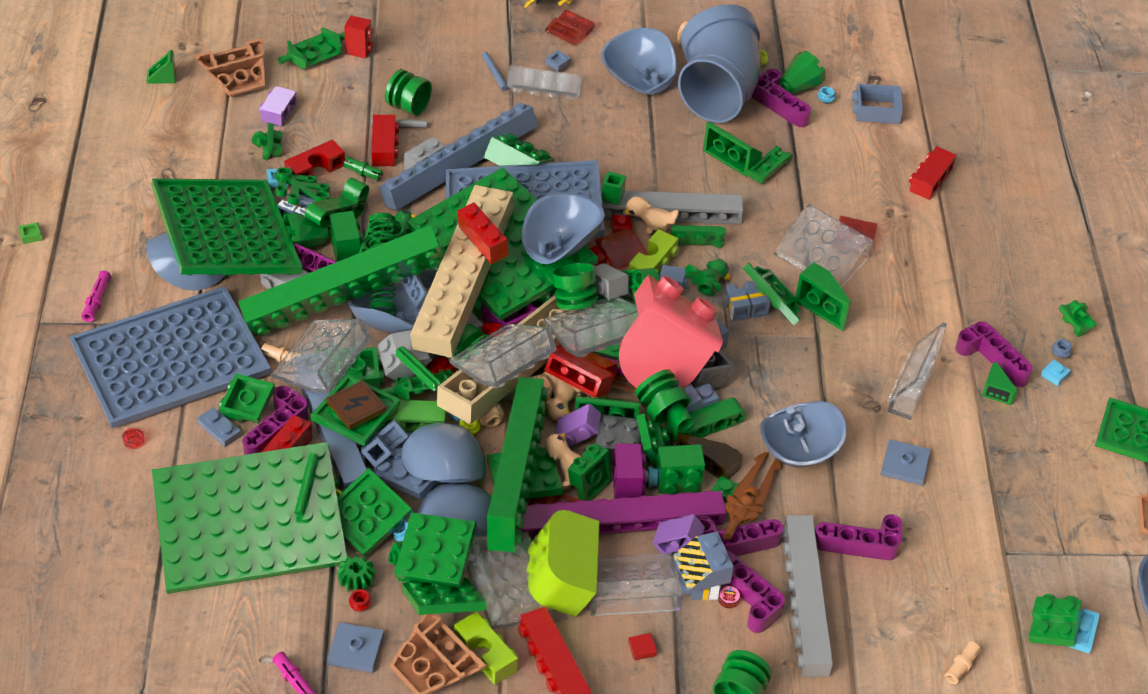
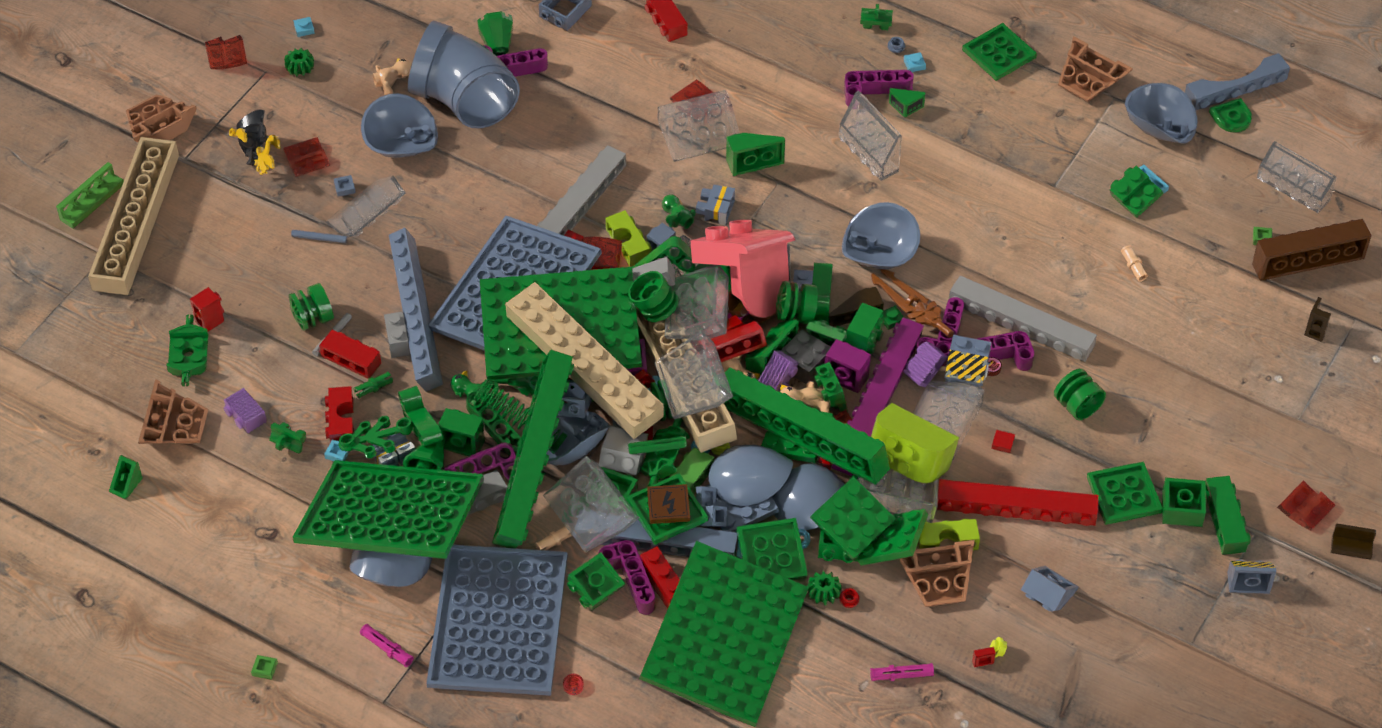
camera: 55 degrees left, 5 degrees up
sand blue plate [197,407,242,447] -> none
green bar [295,453,318,516] -> none
sand blue plate [327,622,384,673] -> none
red brick [457,202,509,264] -> none
slope [484,133,555,166] -> none
sand blue piece [522,193,605,264] -> none
green brick [601,171,626,205] -> none
light nougat animal [625,196,679,234] -> none
green plate [671,225,726,248] -> none
green slope [703,121,762,177] -> none
green wing [742,262,800,325] -> none
green plate [747,146,793,184] -> none
magenta beam [815,514,902,560] -> none
medium azure plate [818,86,836,103] -> none
sand blue plate [881,439,931,485] -> none

